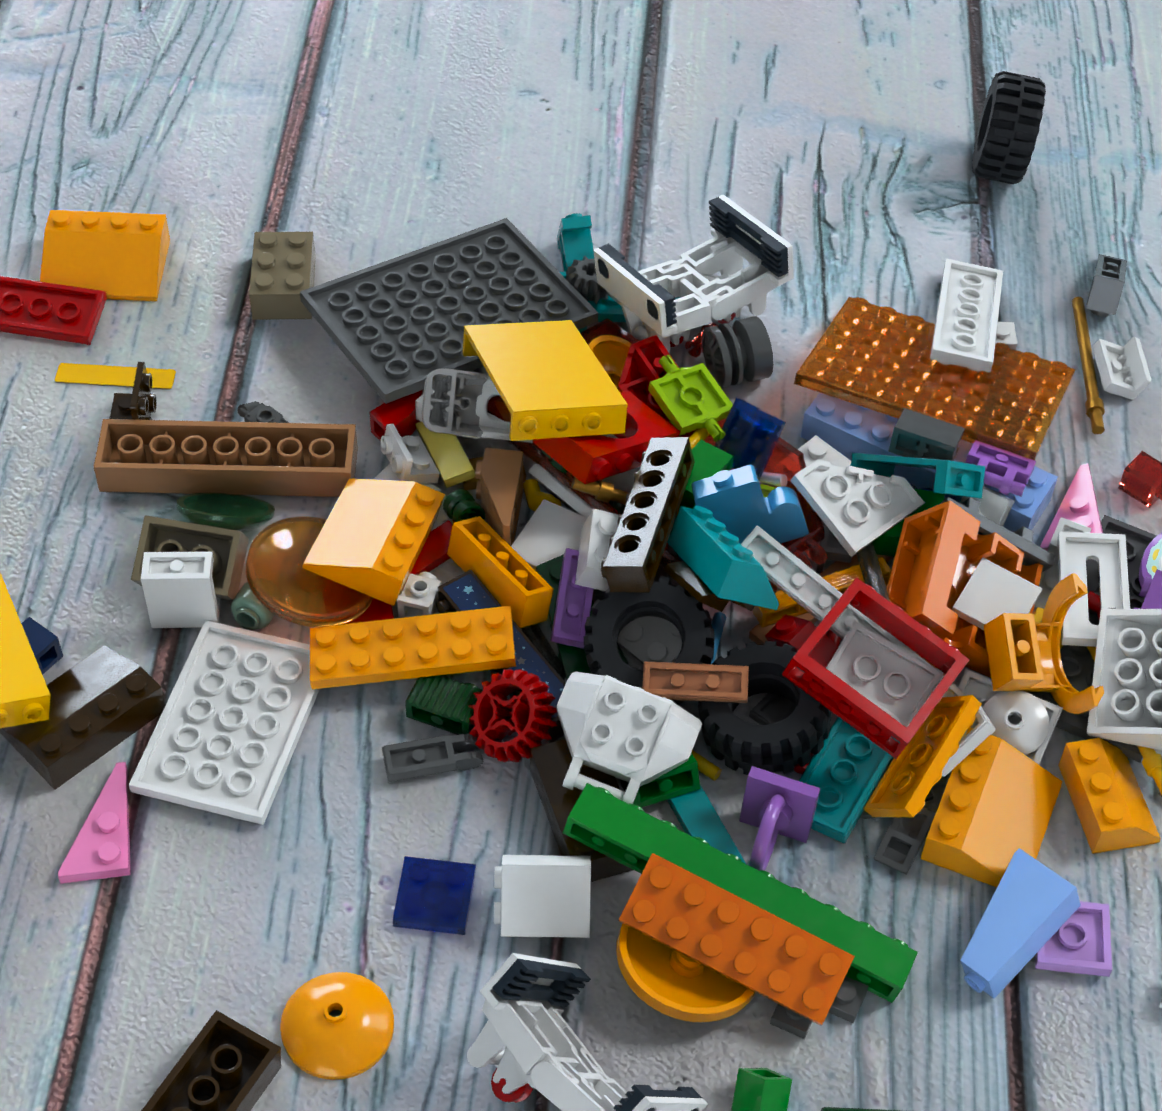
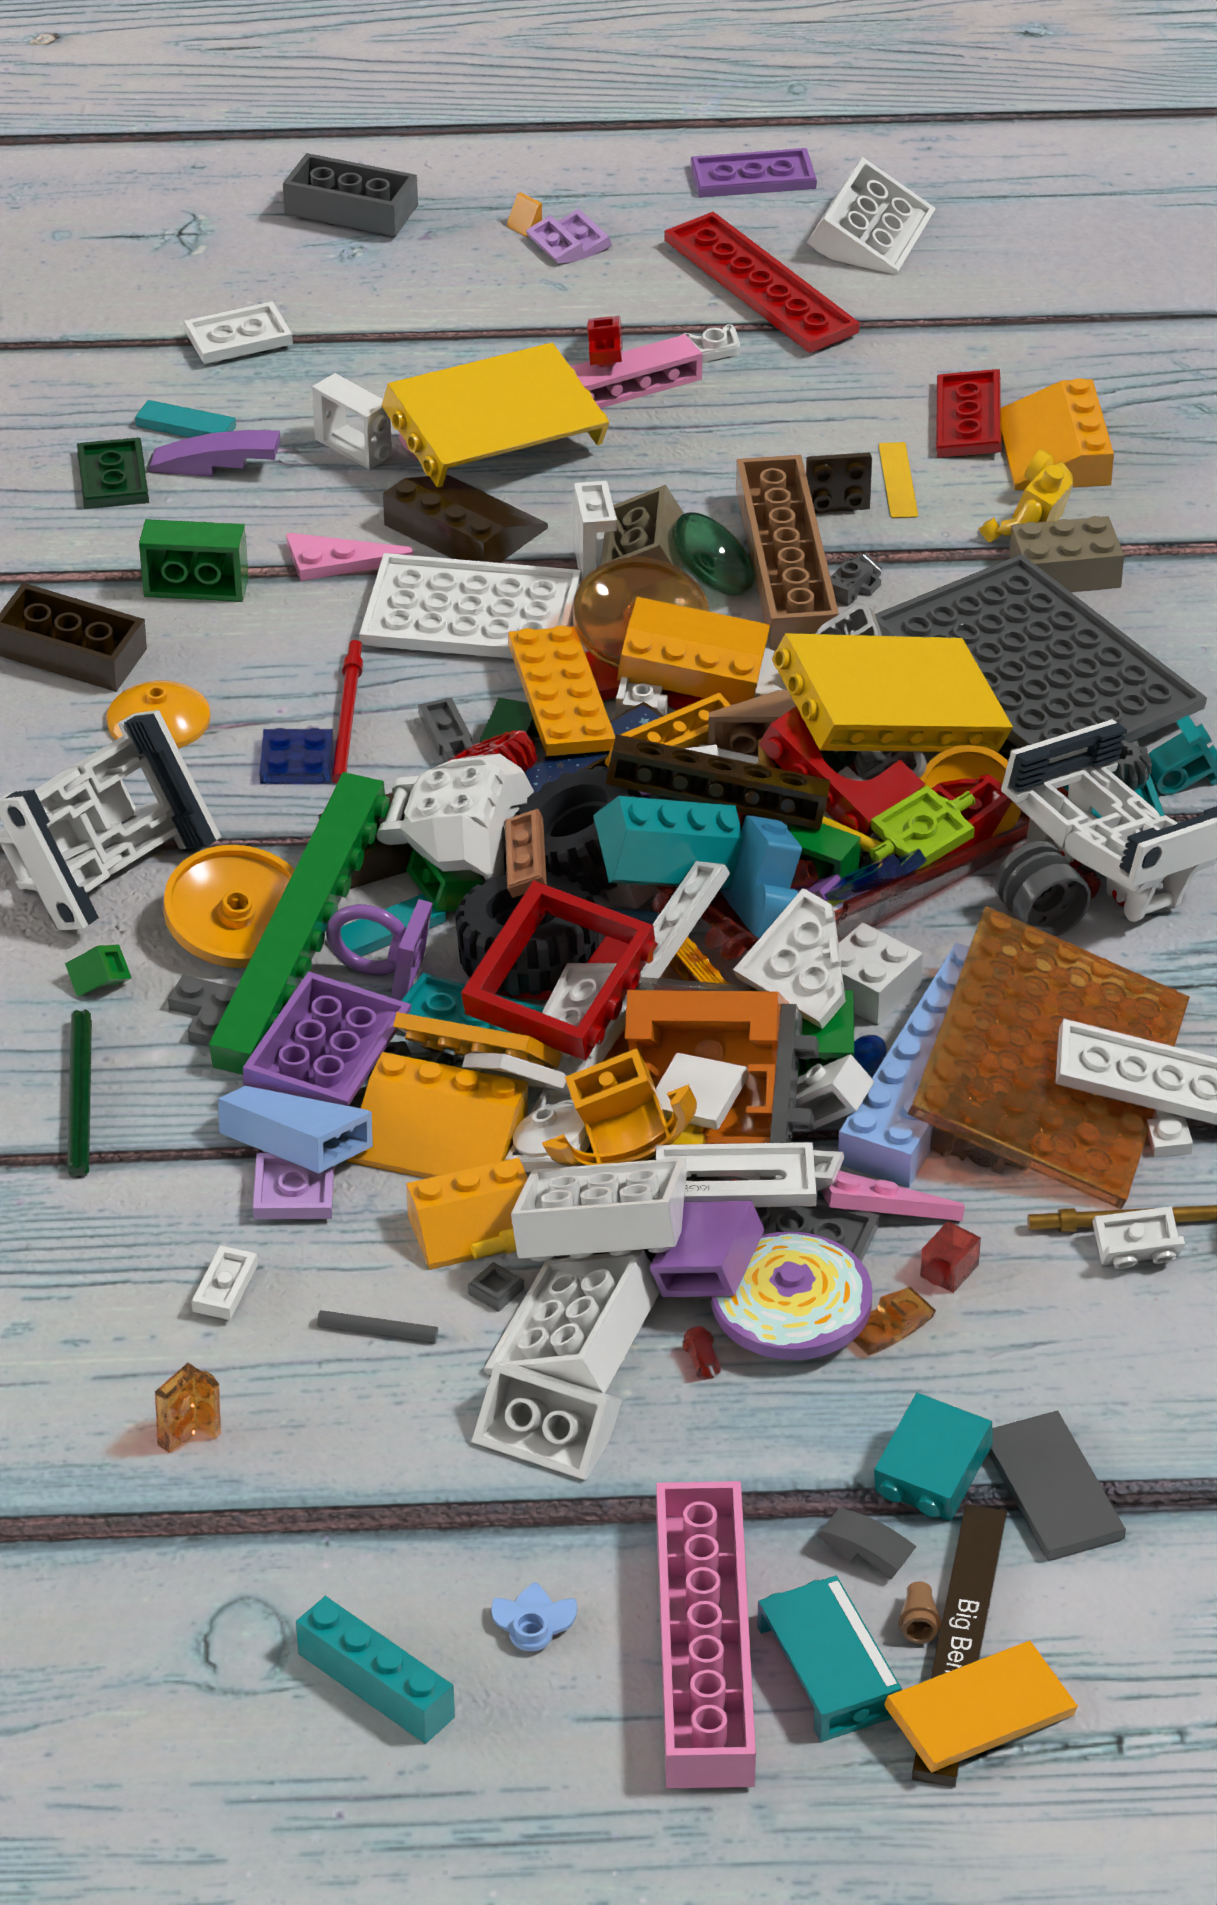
camera: 85 degrees right, 10 degrees down
dark blue brick [21,617,63,675] -> none
white brick [494,855,591,938] -> none
orange plate [618,853,855,1026] -> none
teal panel [850,453,986,499] -> none
dark grey hinge [888,408,965,461] -> none
medium lavender plate [965,440,1036,497] -> none
none -> green brick [139,519,249,602]
none -> medium lavender slope [243,971,411,1106]
none -> red bar [332,640,363,784]
none -> yellow torso [978,449,1073,542]

